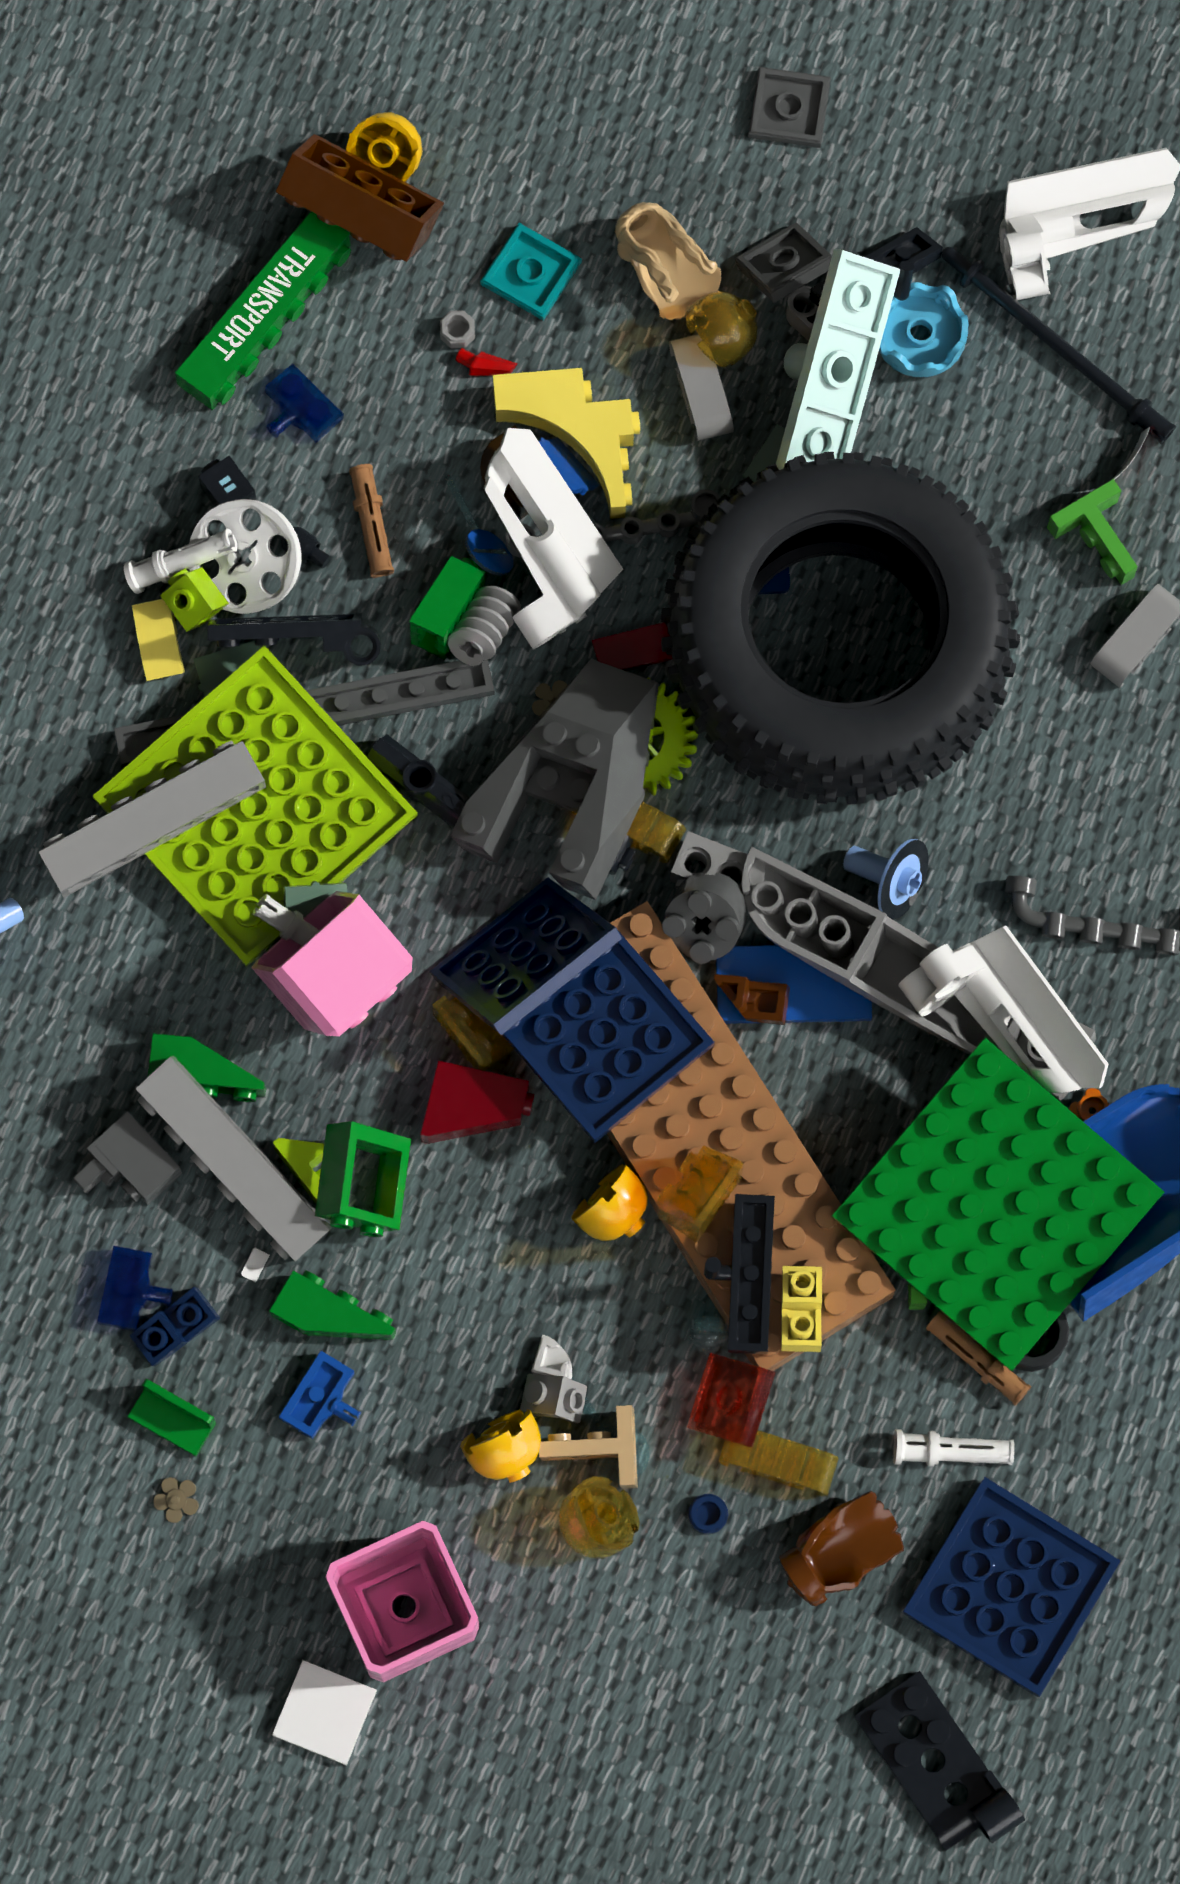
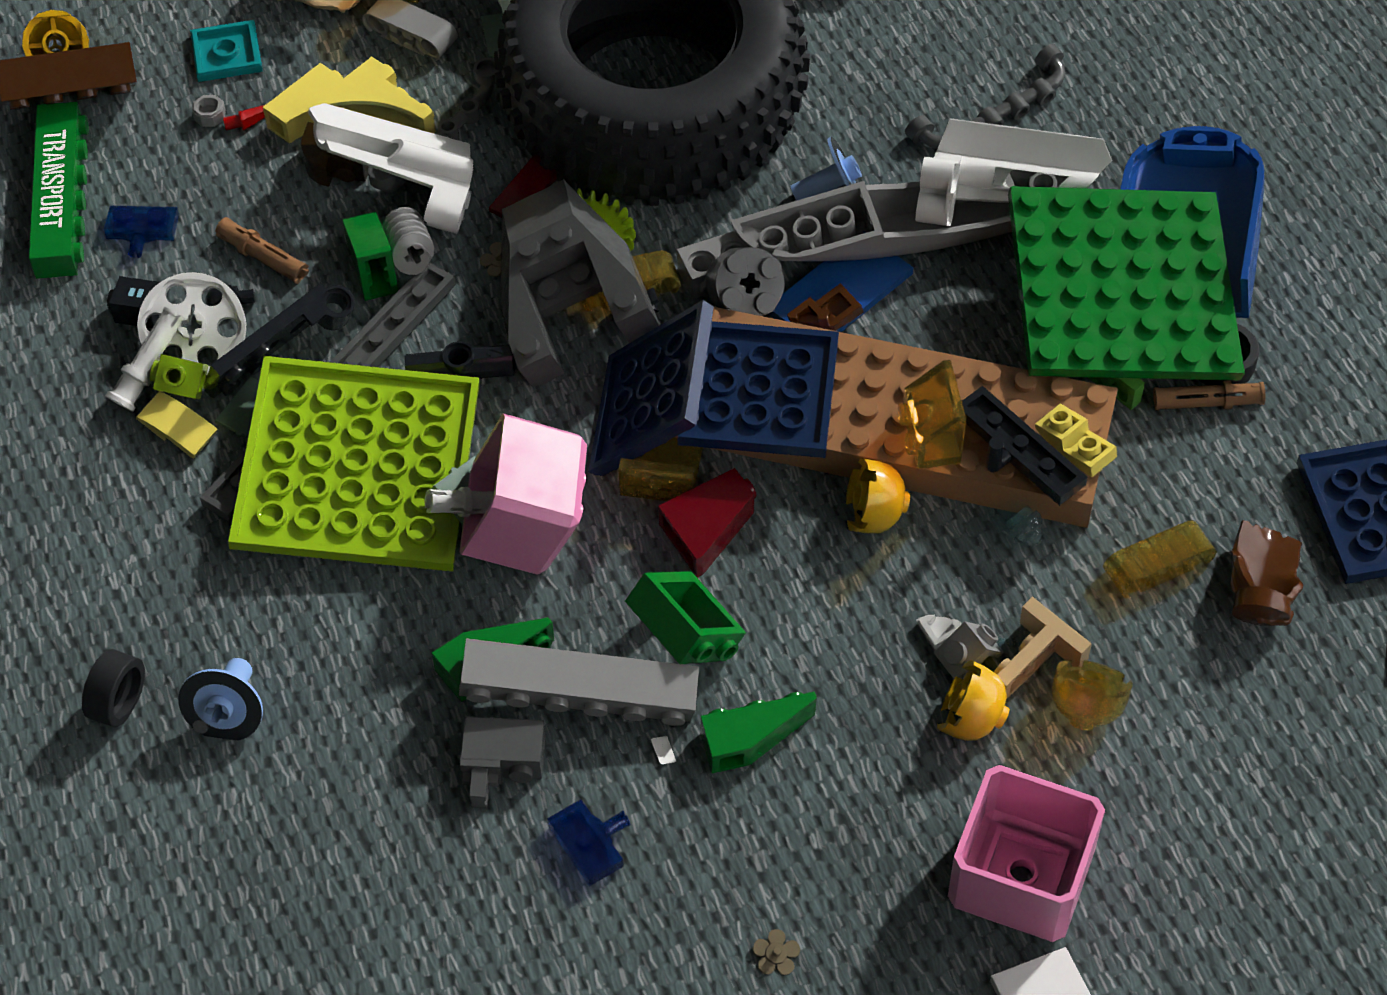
camera: 40 degrees left, 20 degrees down
light grey brick [39,741,266,898] -> none
green panel [128,1378,216,1457] -> none
dark blue slope [129,1287,220,1366] -> none
lime slope [273,1138,324,1203] -> none
blue plate [279,1351,361,1440] -> none
blue piece [444,475,514,576] -> none
clear red tile [686,1352,776,1448] -> none
dark blue tile [688,1494,728,1535] -> none
white pin [893,1429,1014,1466] -> none

